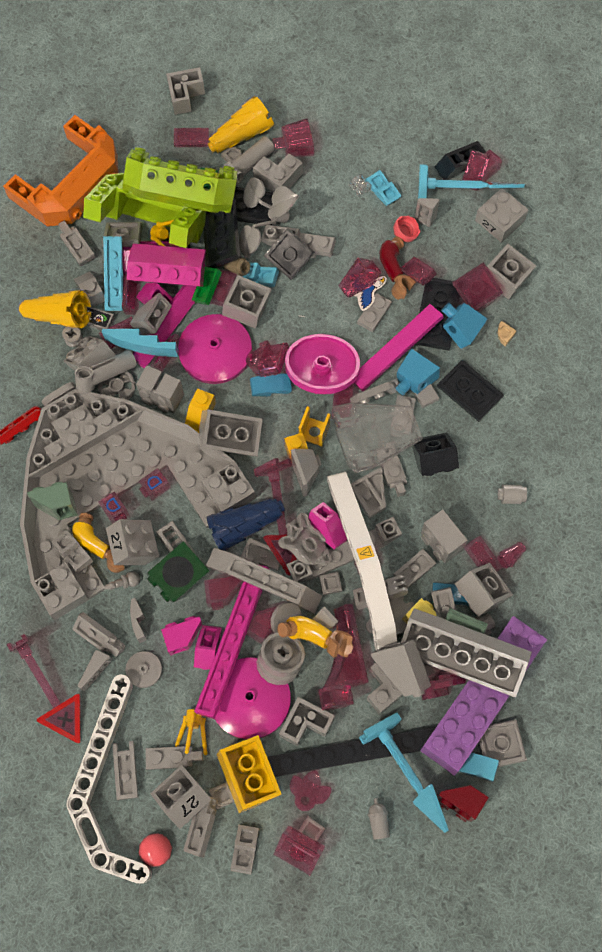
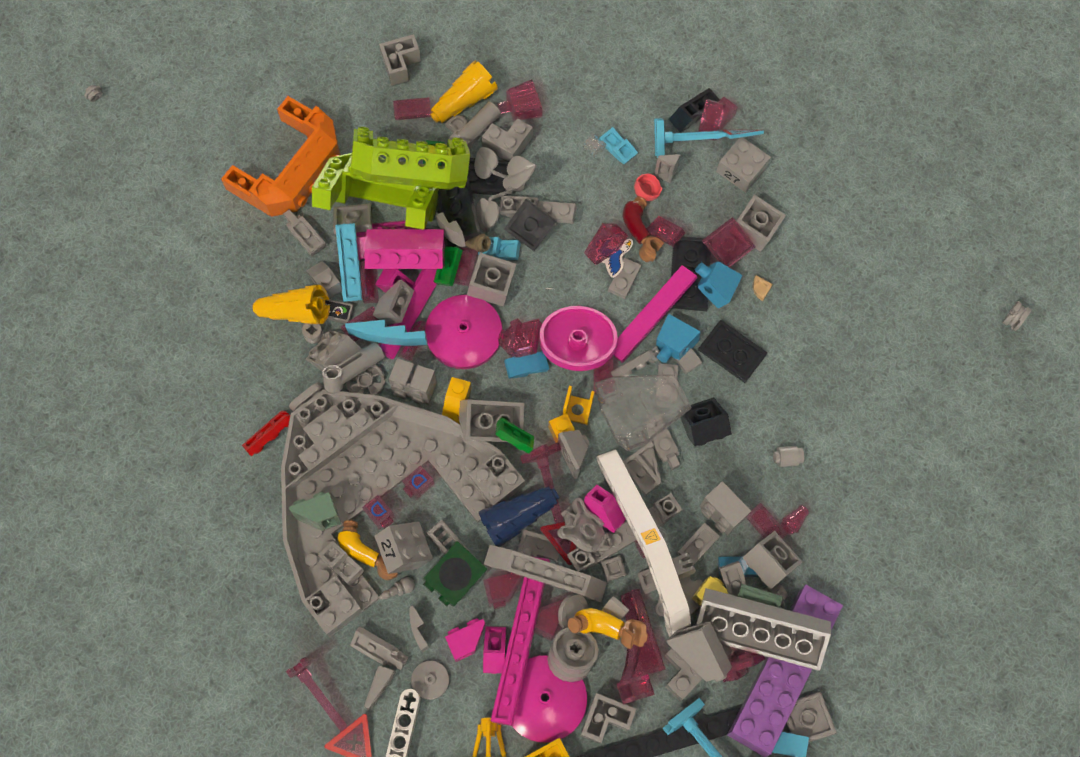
camera: 10 degrees left, 0 degrees up
yellow plant [150,220,173,246] -> none
none -> light grey slope [436,212,466,247]
none -> green plate [495,417,534,454]

